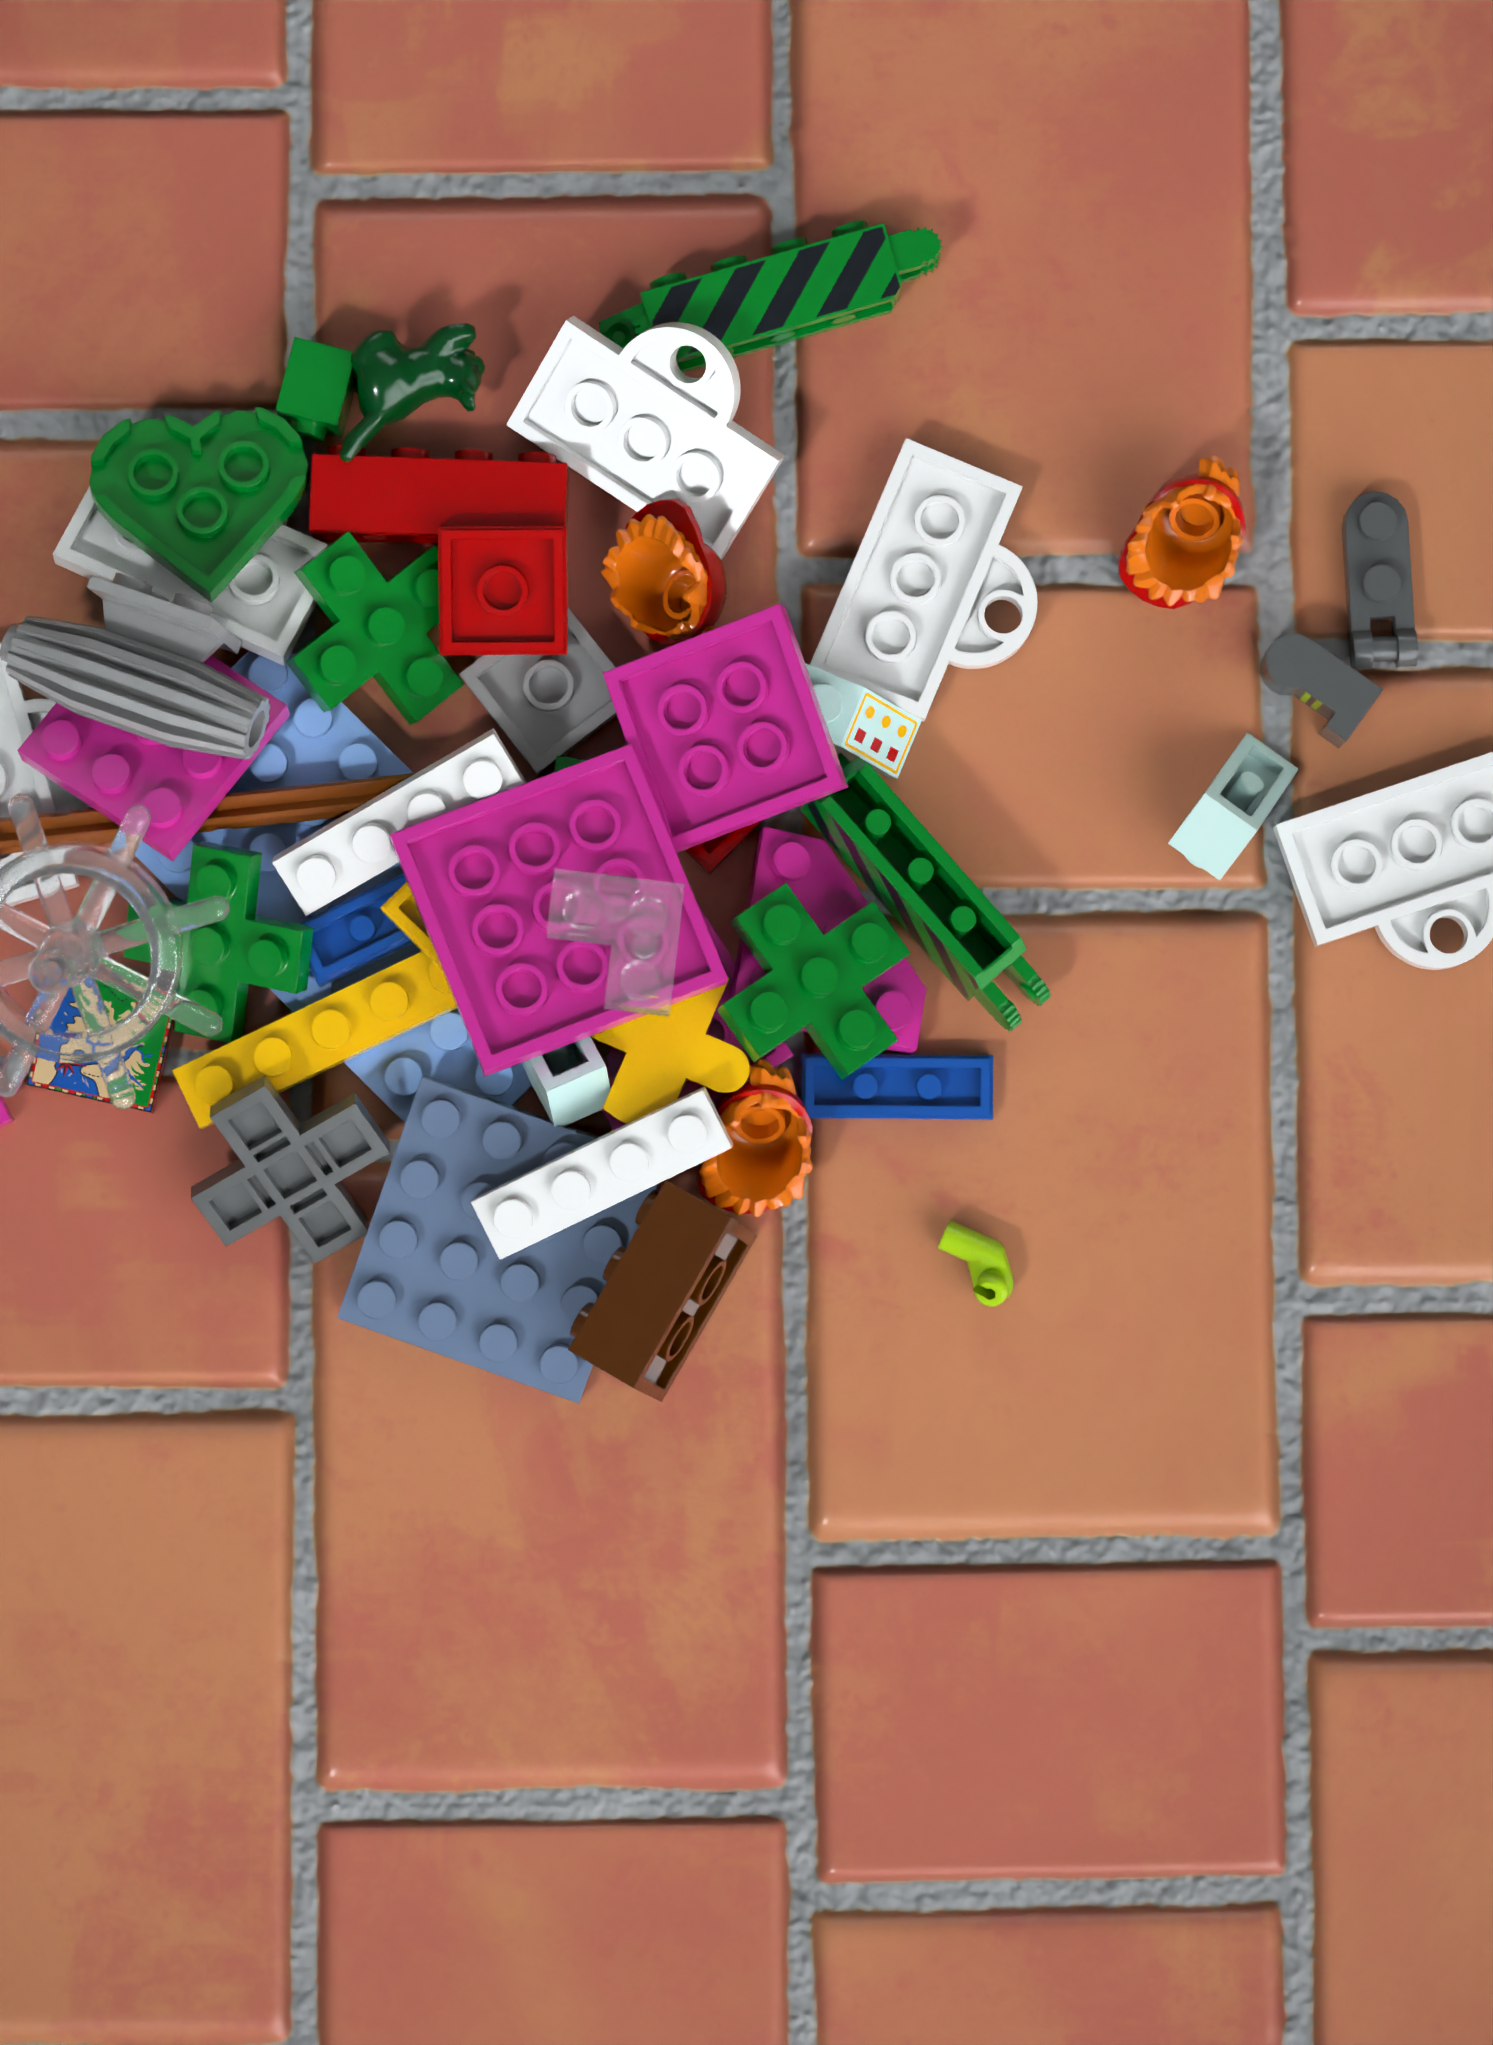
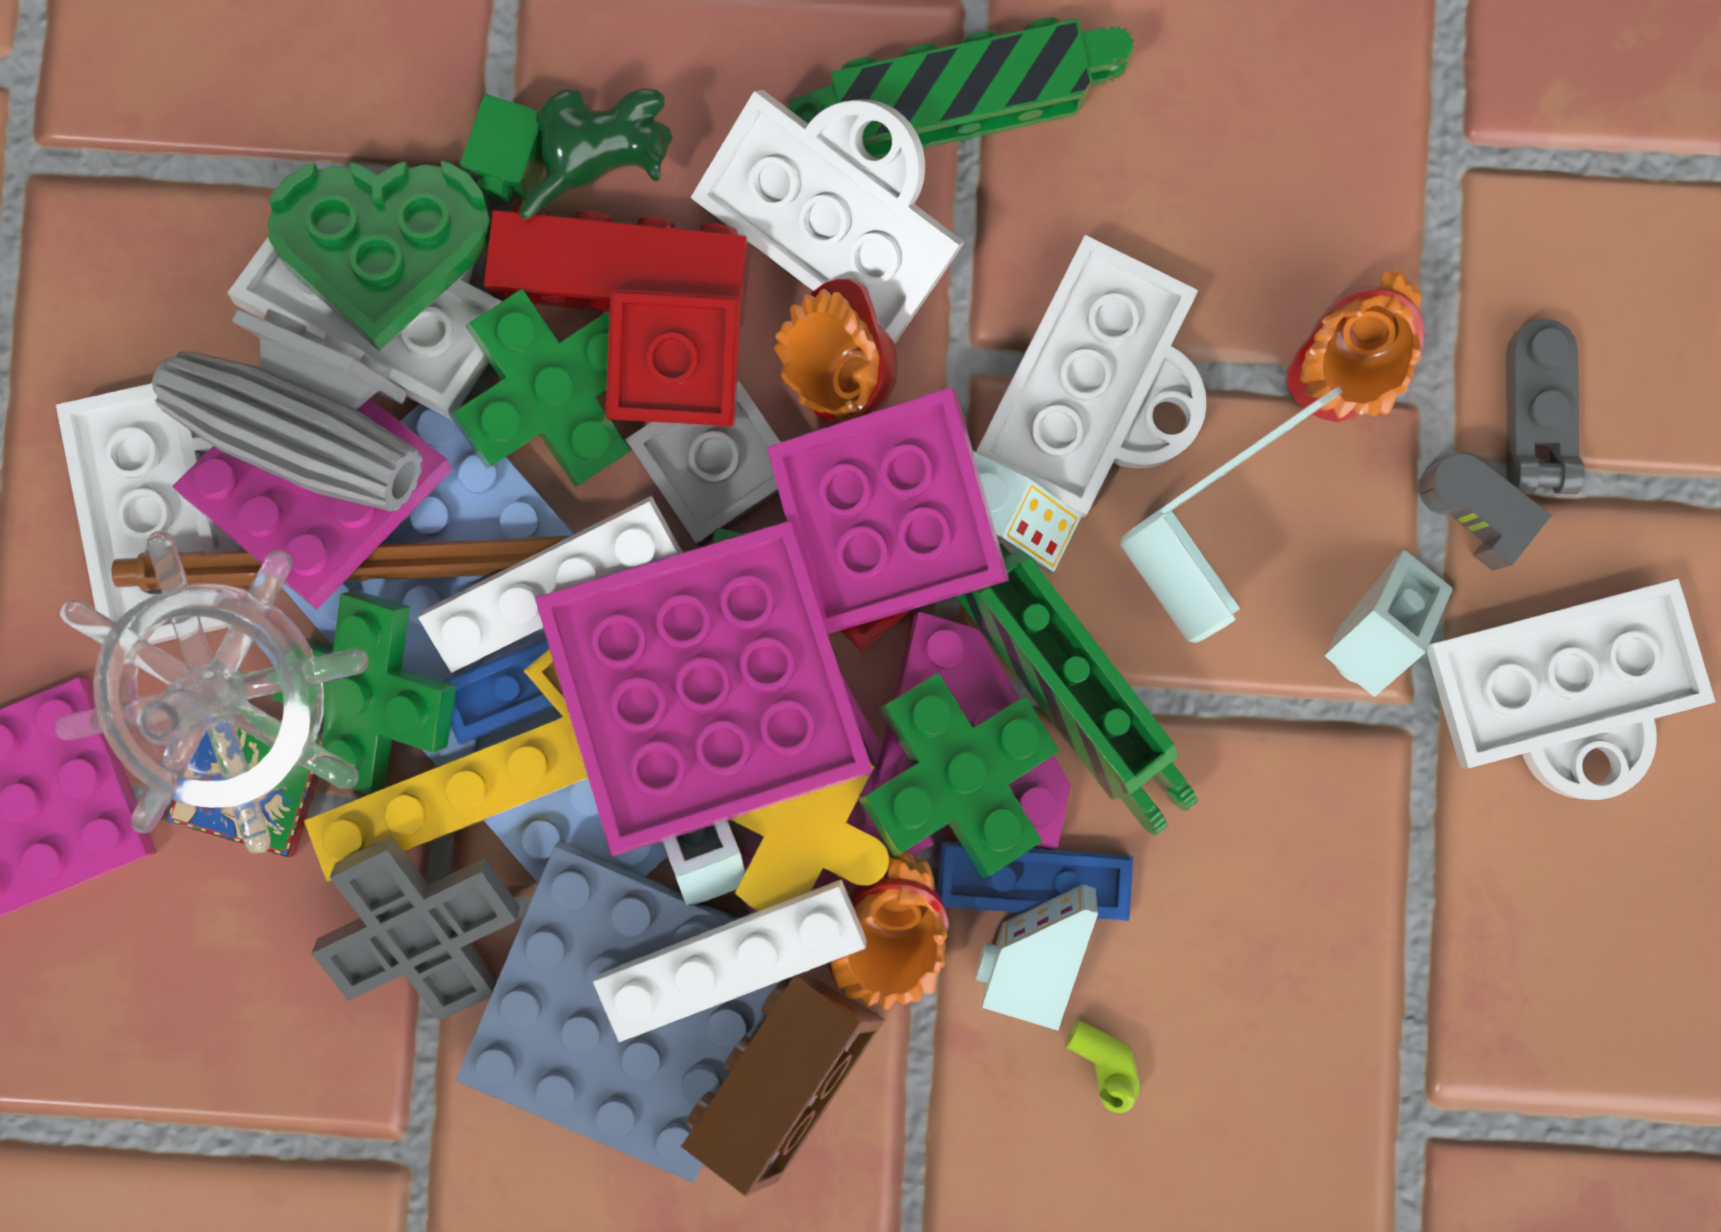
camera: 10 degrees right, 0 degrees up
clear plate [547,868,685,1016] -> none
none -> light aqua slope [974,884,1098,1030]
none -> light aqua piece [1120,387,1343,643]

